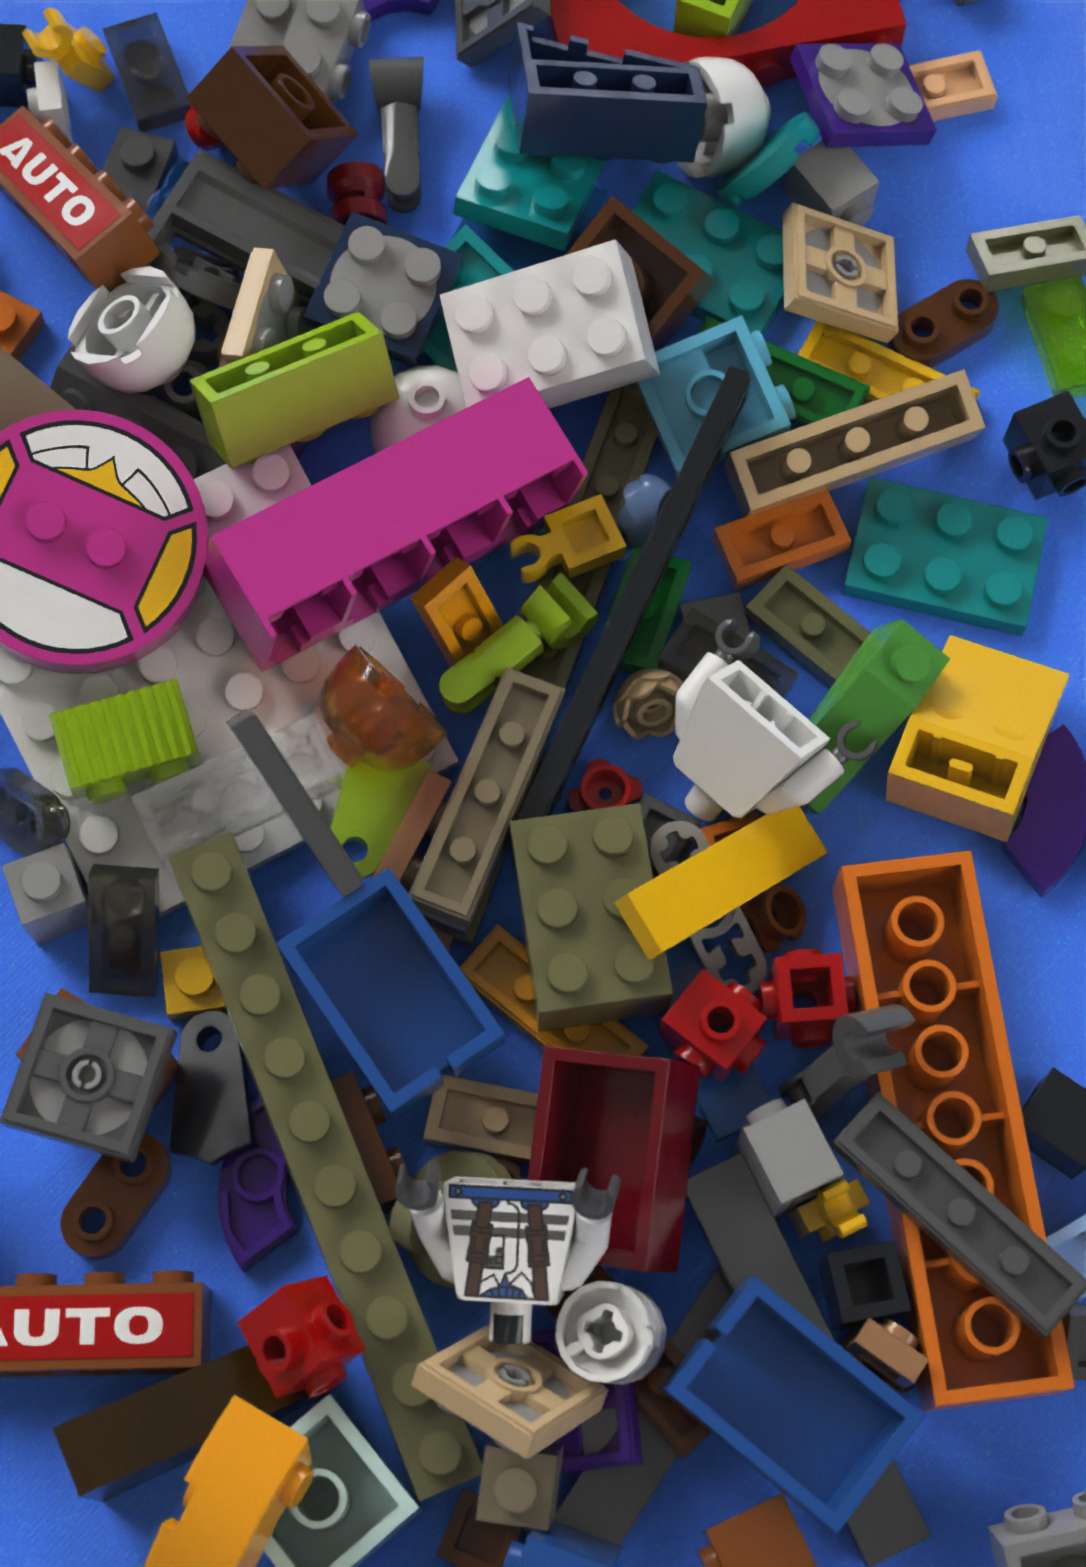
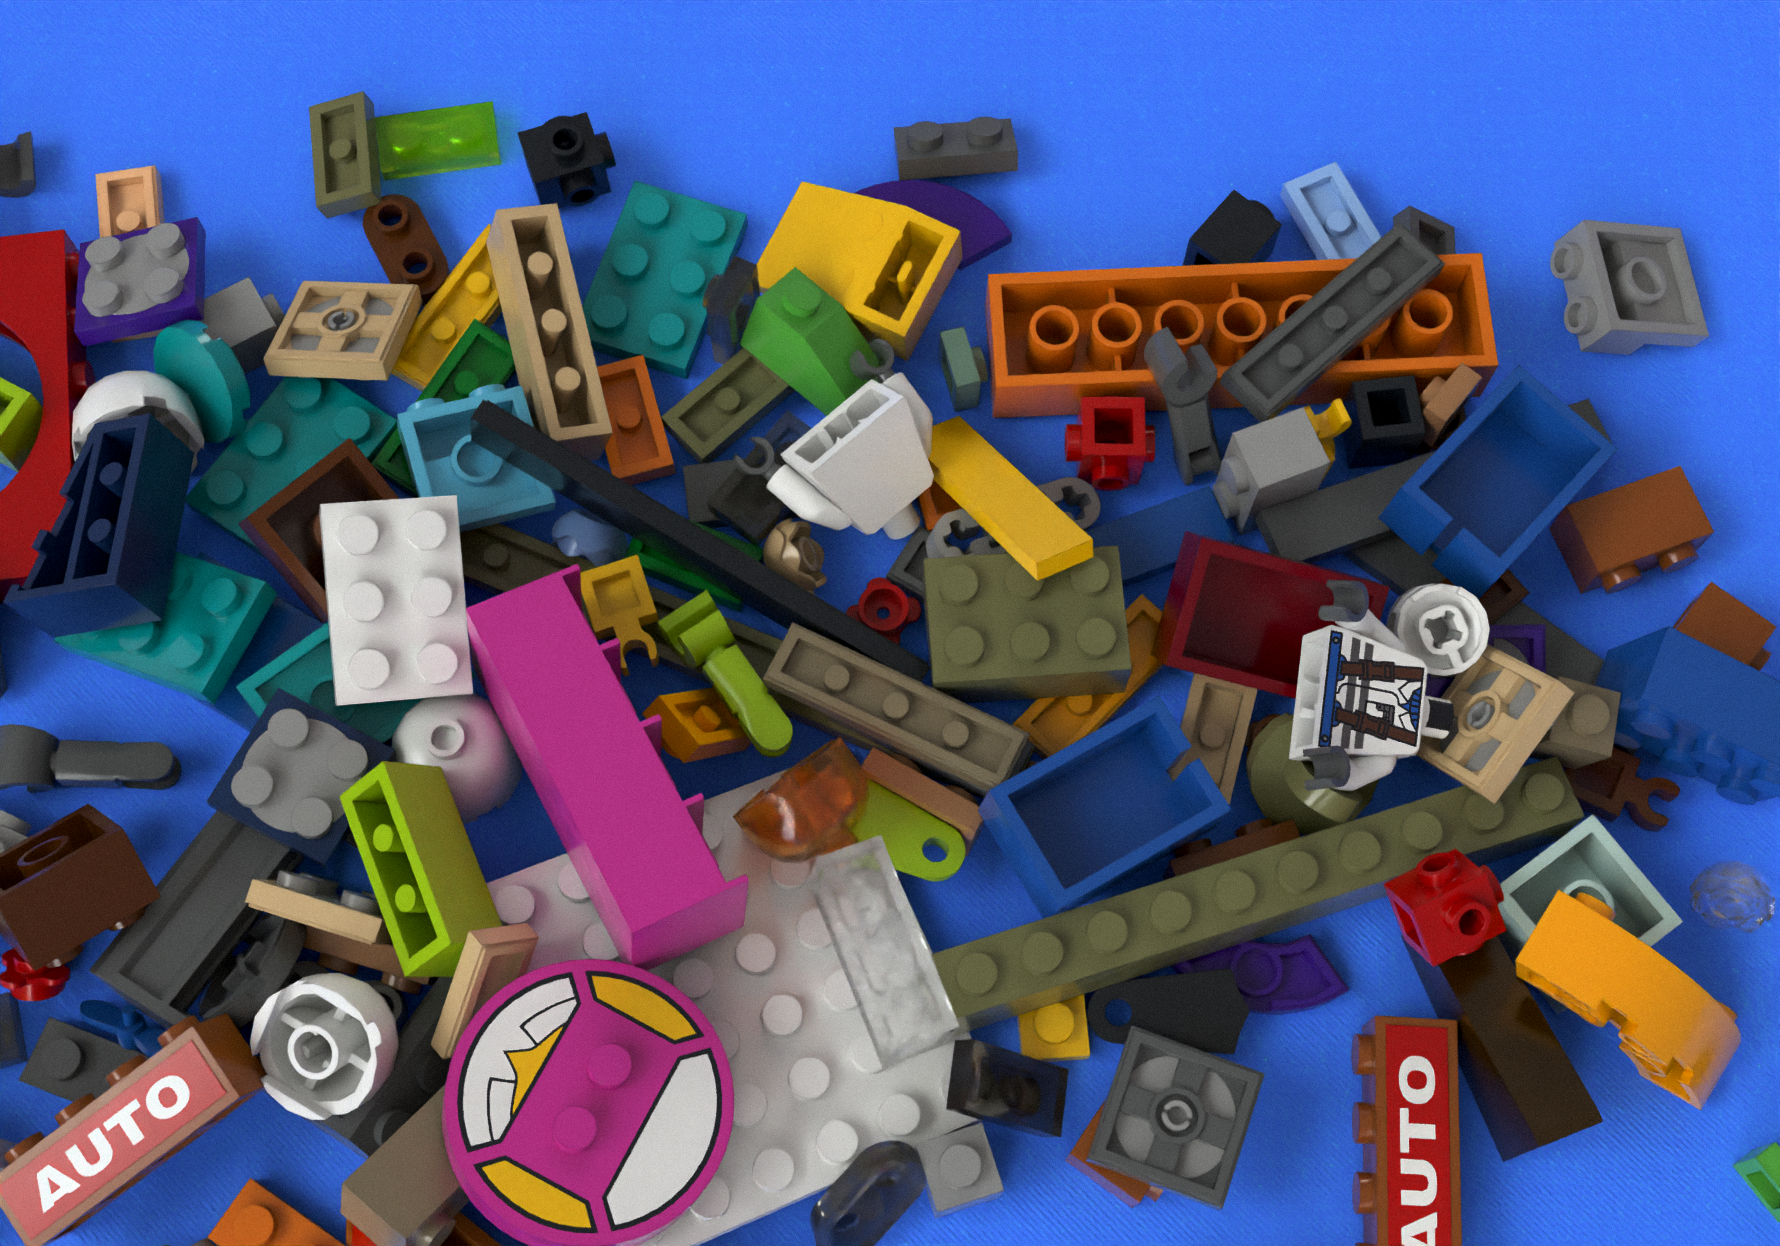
camera: 85 degrees left, 0 degrees up
lime brick [49,679,202,804] -> none
reddish brown plate [60,1133,172,1260] -> none
dark grey tile [226,709,364,898] -> none
dark red wheel [326,161,388,226] -> none
red brick [658,968,767,1083] -> none
reddish brown plate [740,882,806,953] -> none
none -> tan tile [431,923,539,1059]
none -> clear smoke plate [703,256,760,365]
none -> sand green plate [938,326,988,412]

